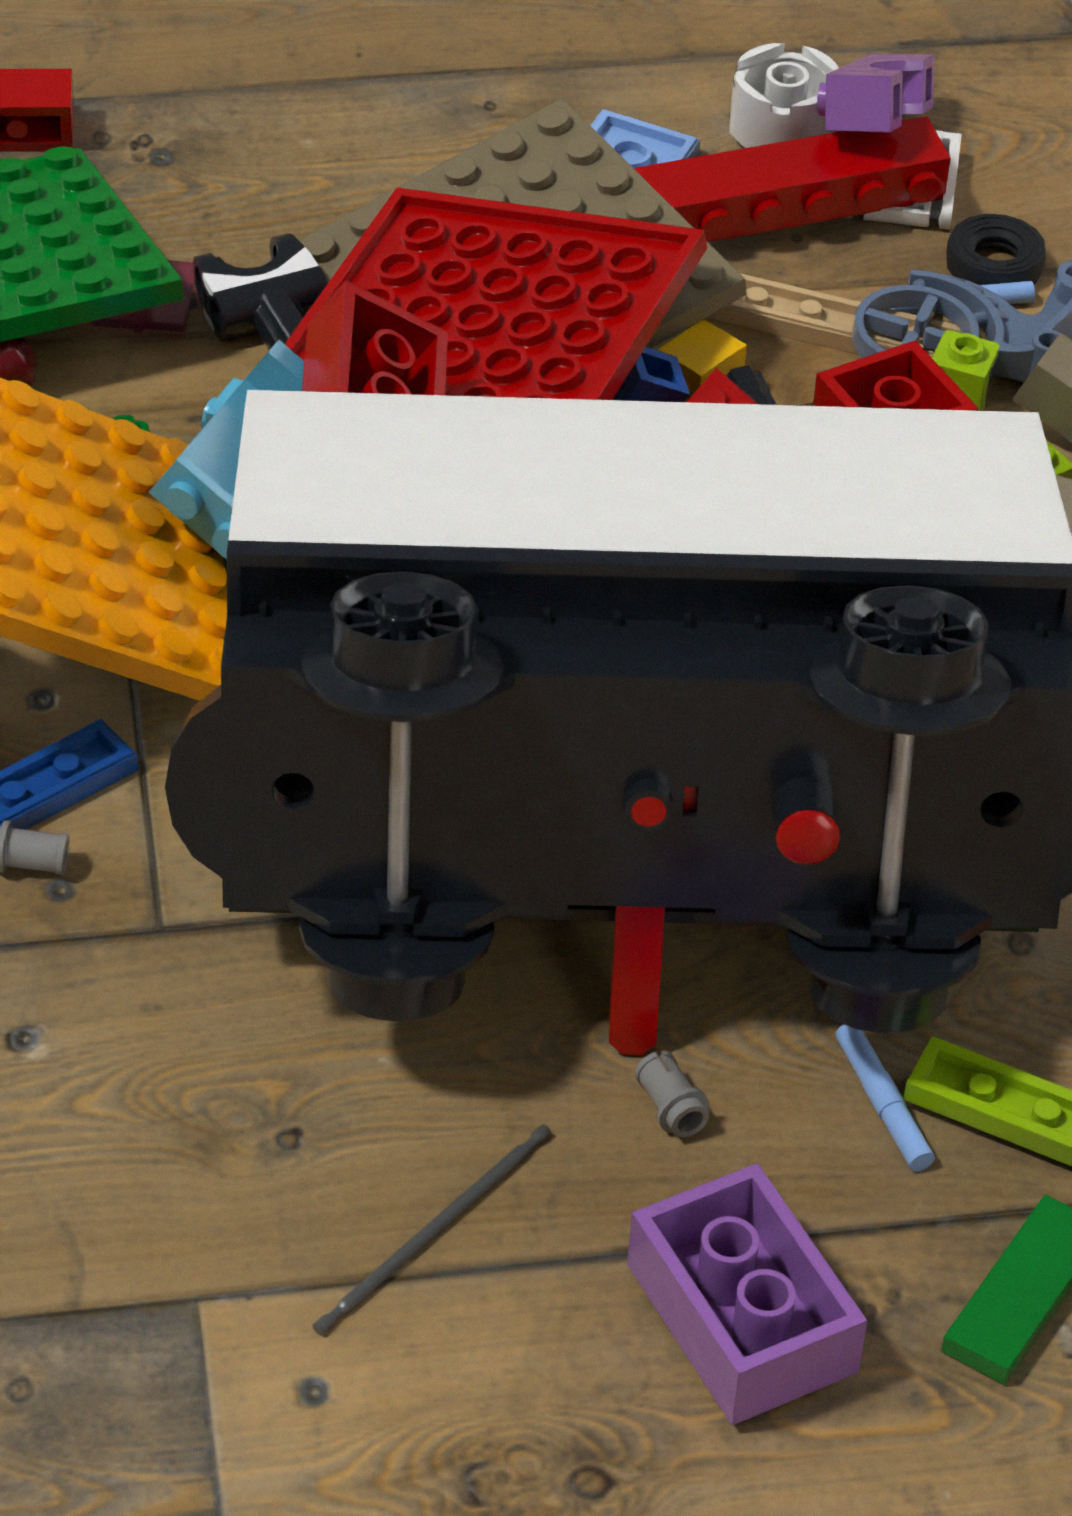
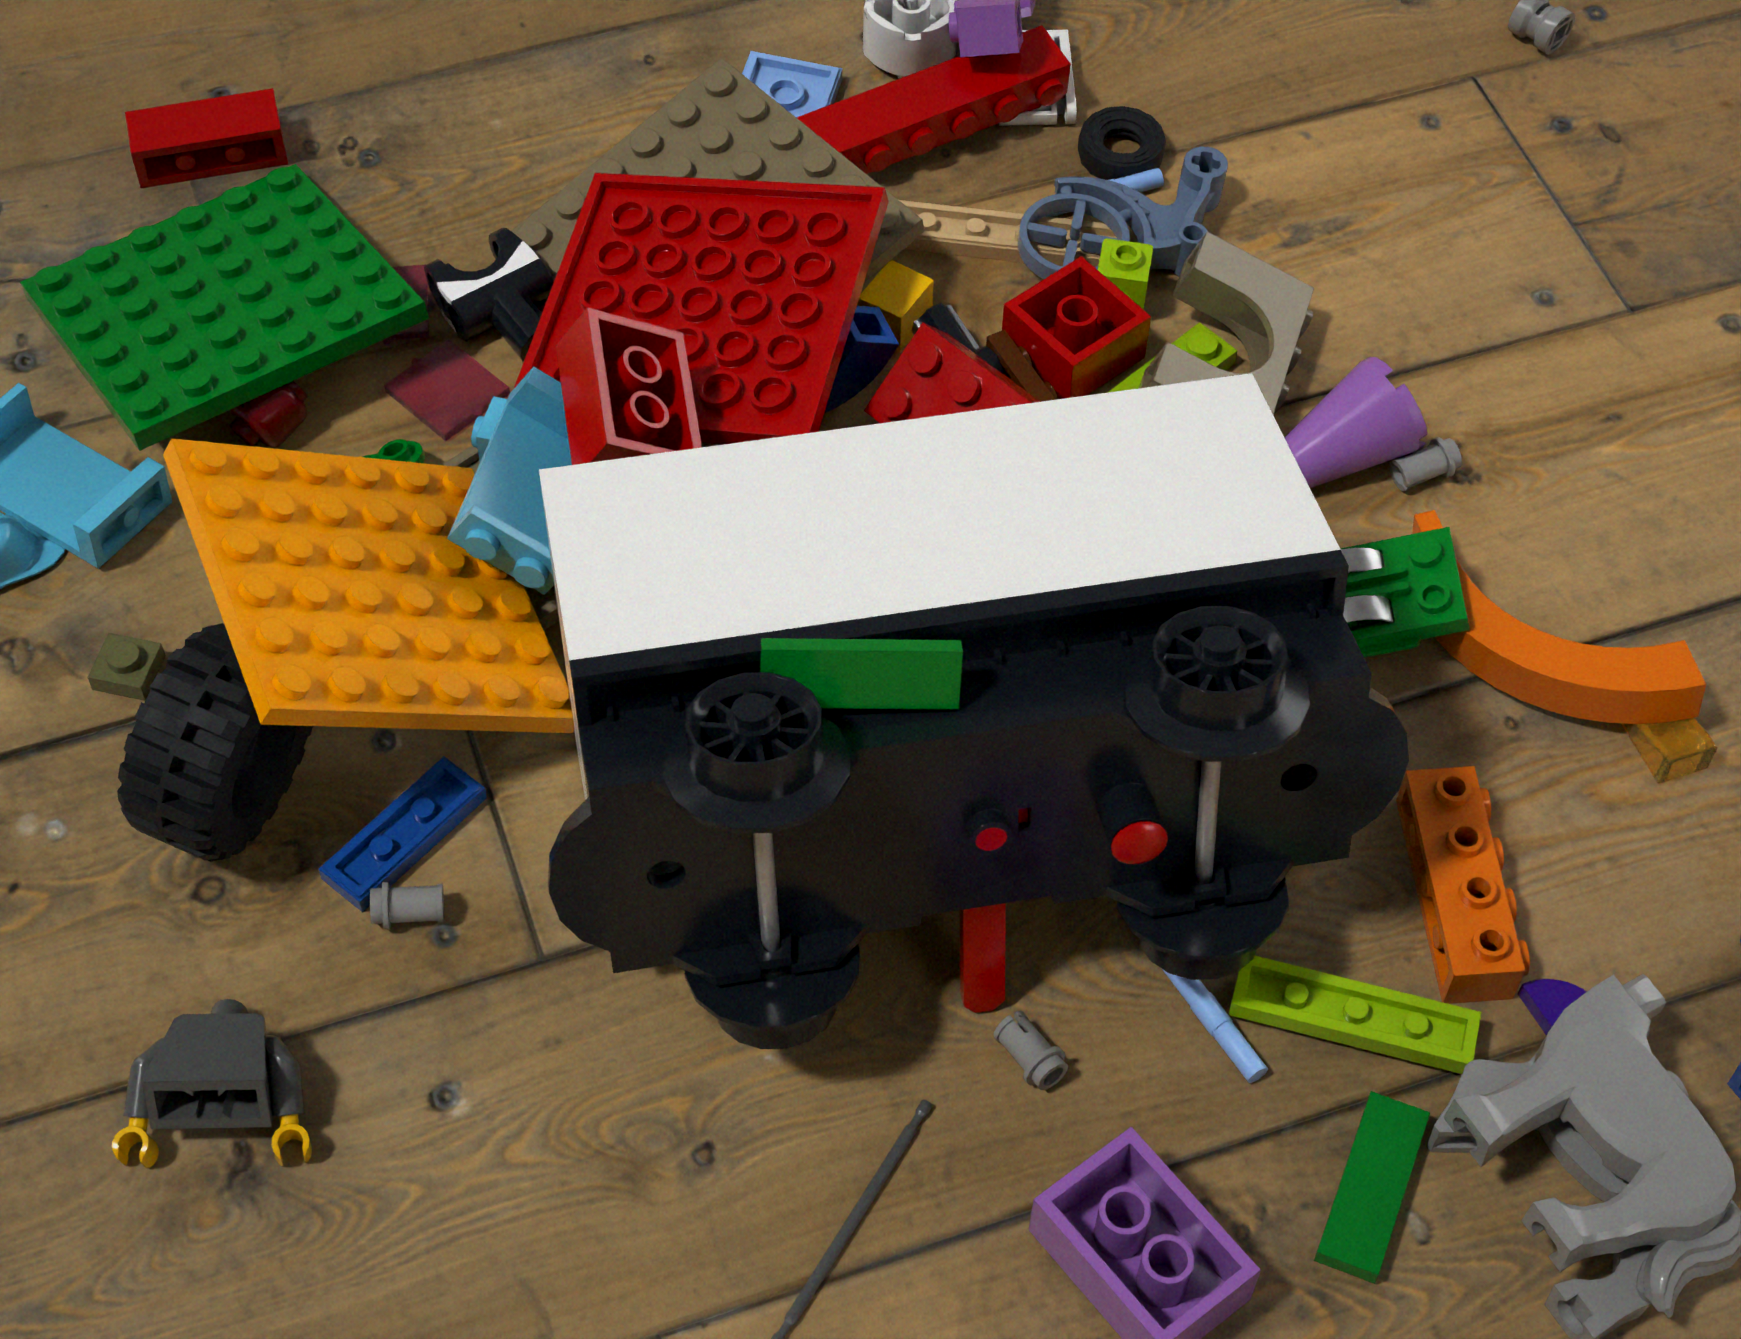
camera: 10 degrees left, 10 degrees up
none -> clear pink piece [384,339,510,441]
none -> green tile [760,638,963,709]

